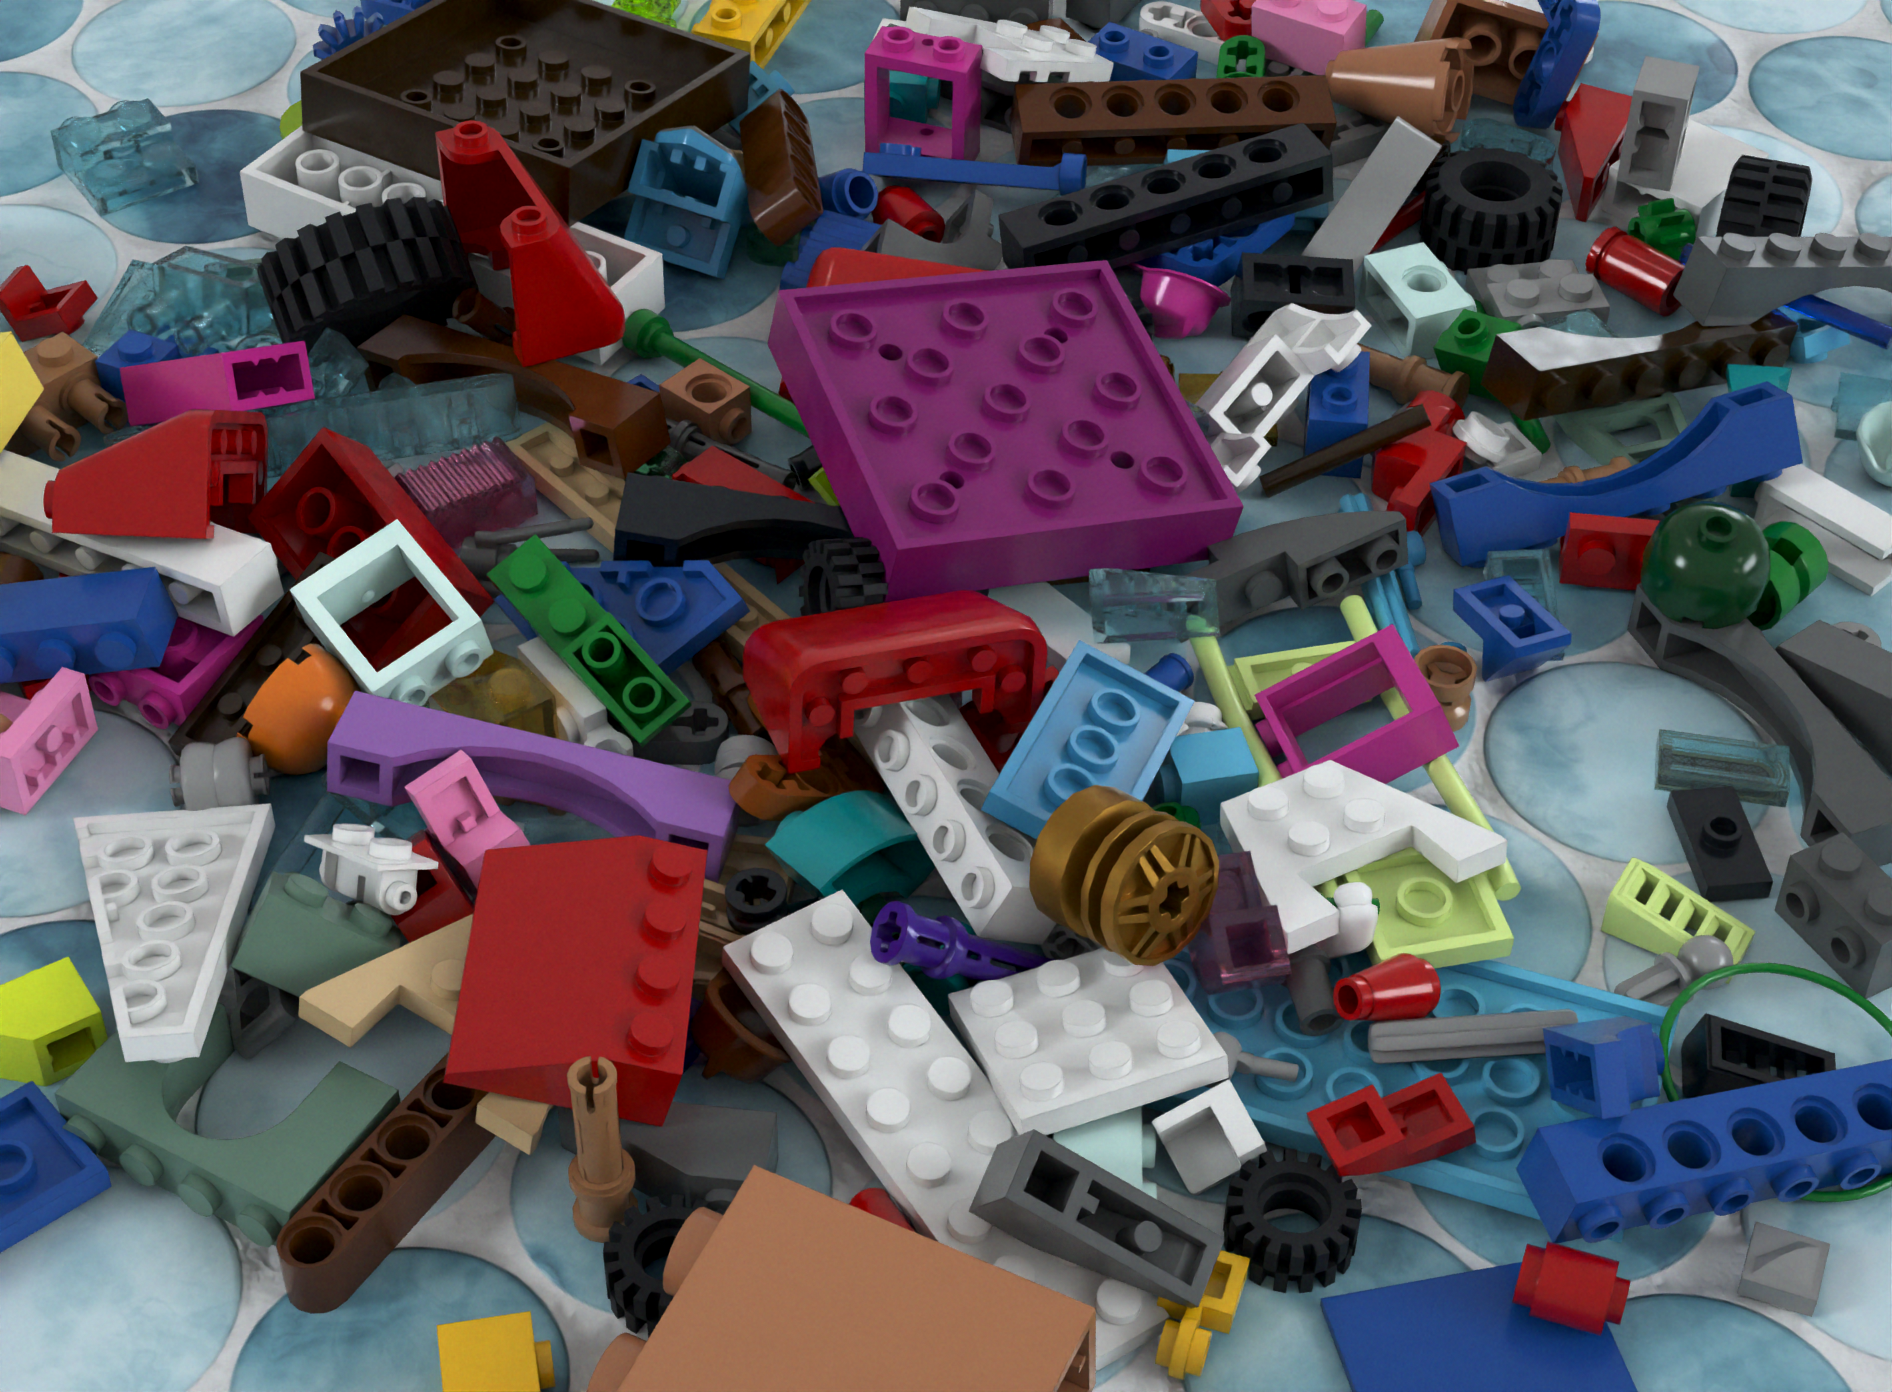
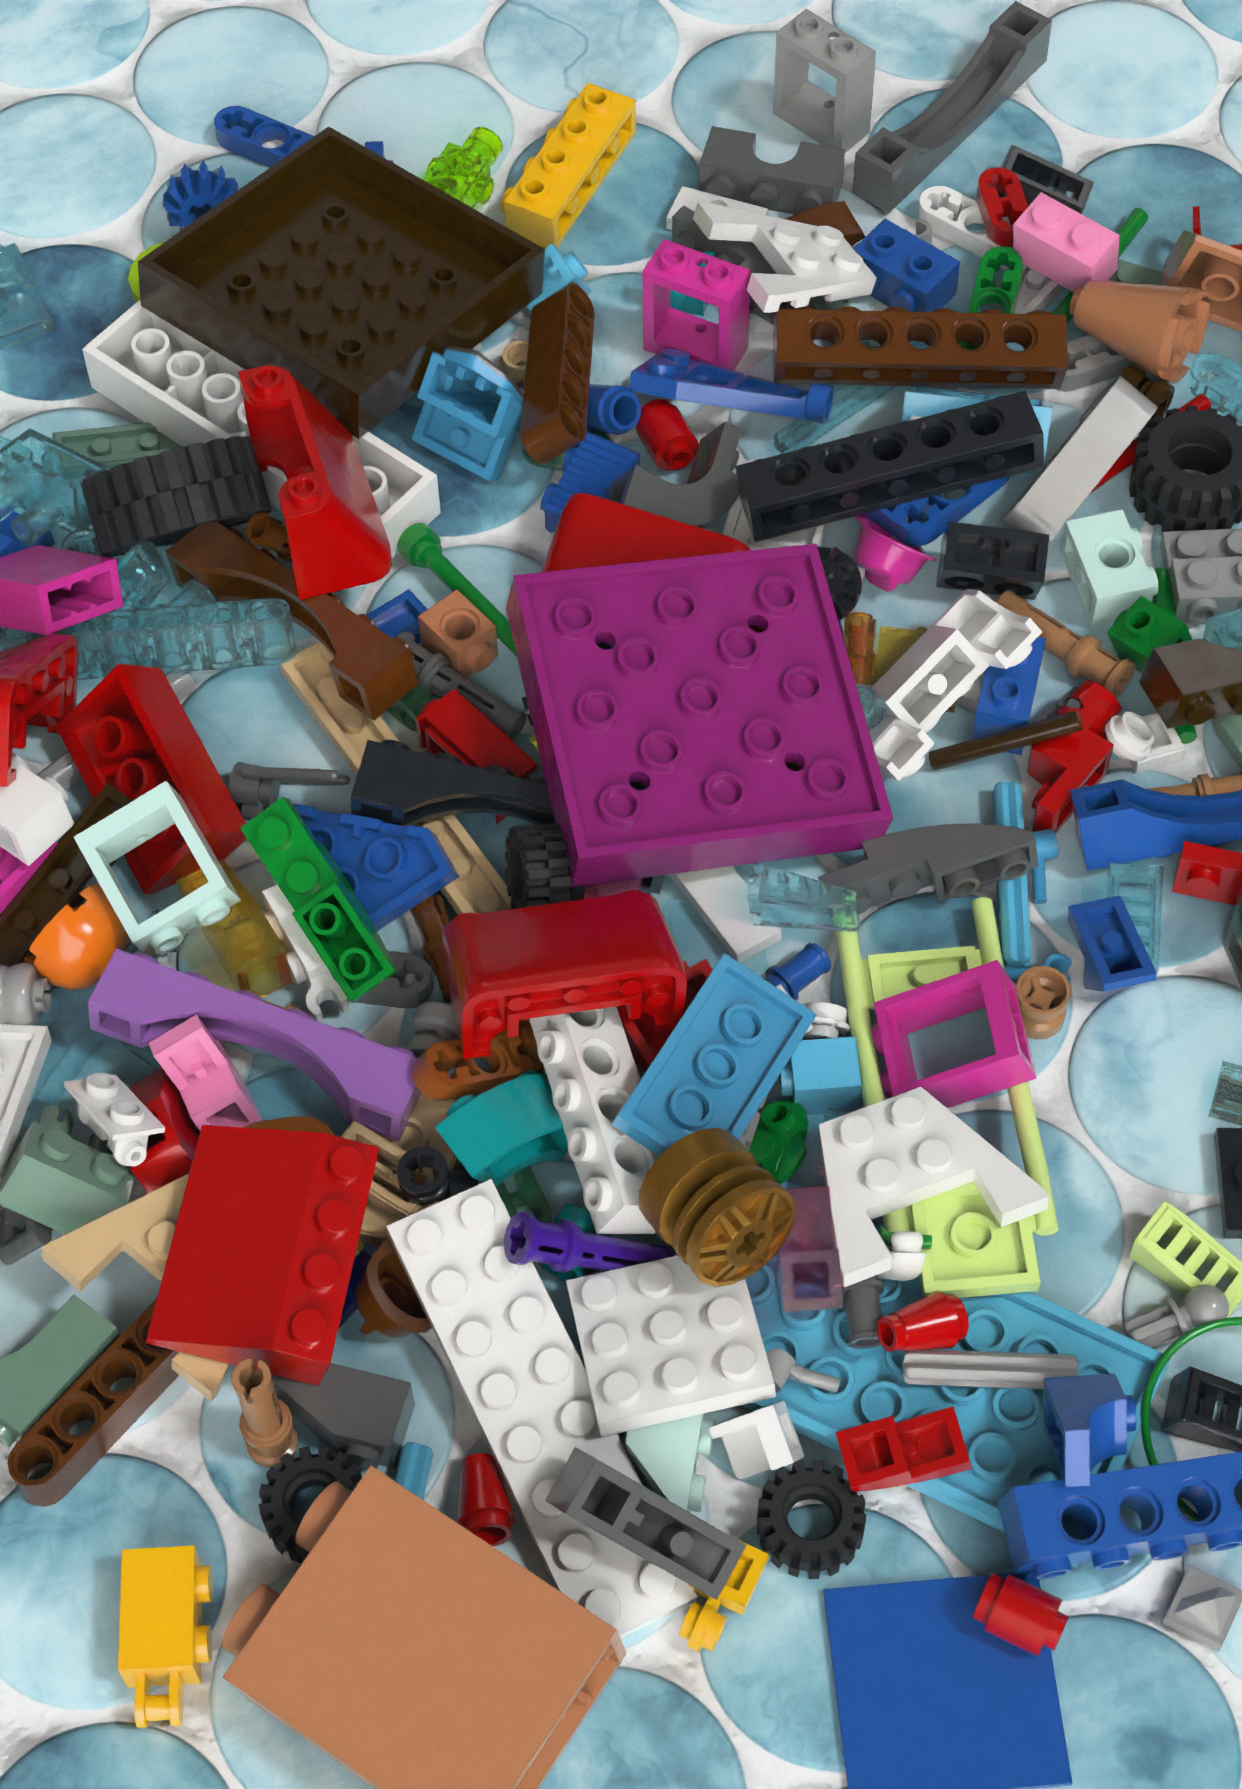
camera: 10 degrees right, 15 degrees up
clear pink brick [395,436,538,549] -> none

